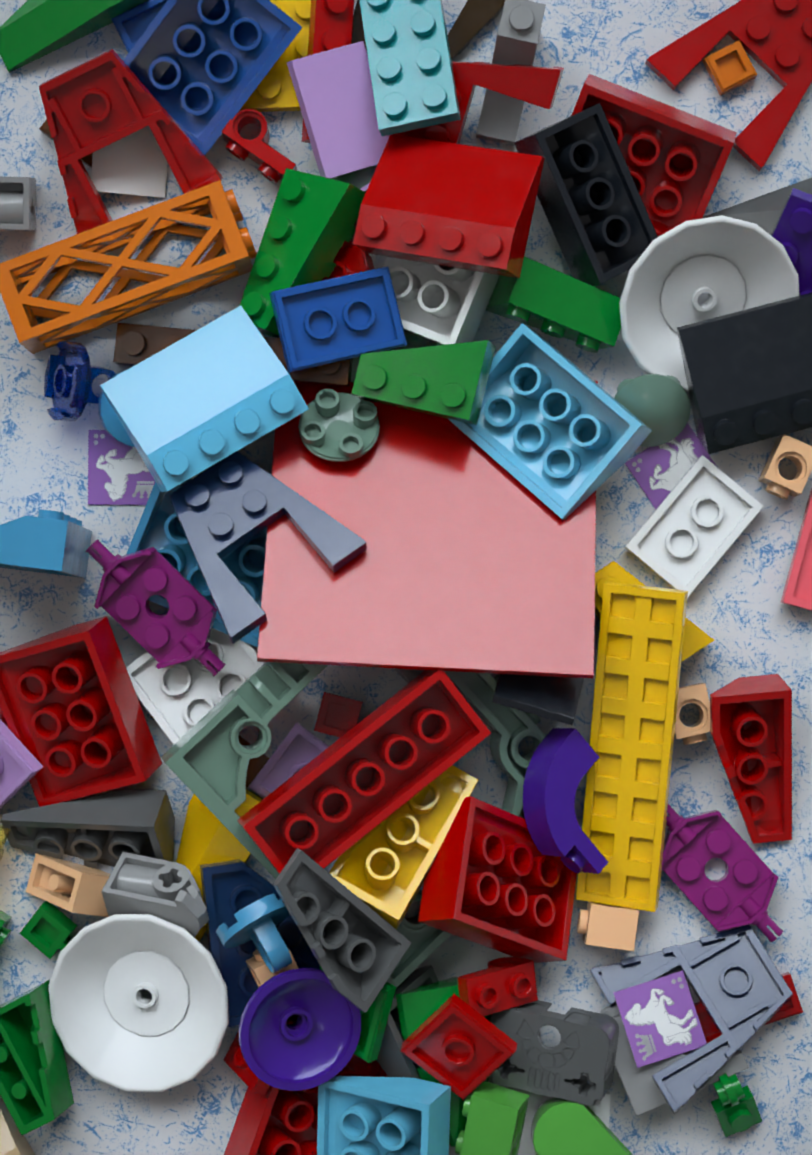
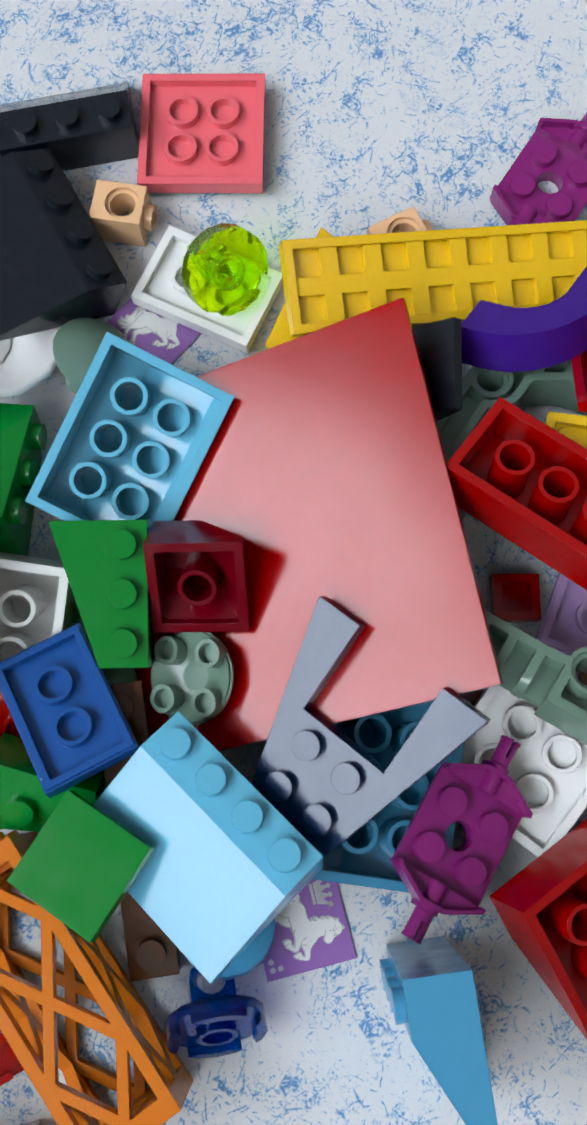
camera: 100 degrees left, 10 degrees down
red wedge [710,674,792,844] -> none
none -> green tile [7,790,155,943]
none -> dark red slope [143,520,250,633]
none -> clear neon green tile [181,223,269,316]

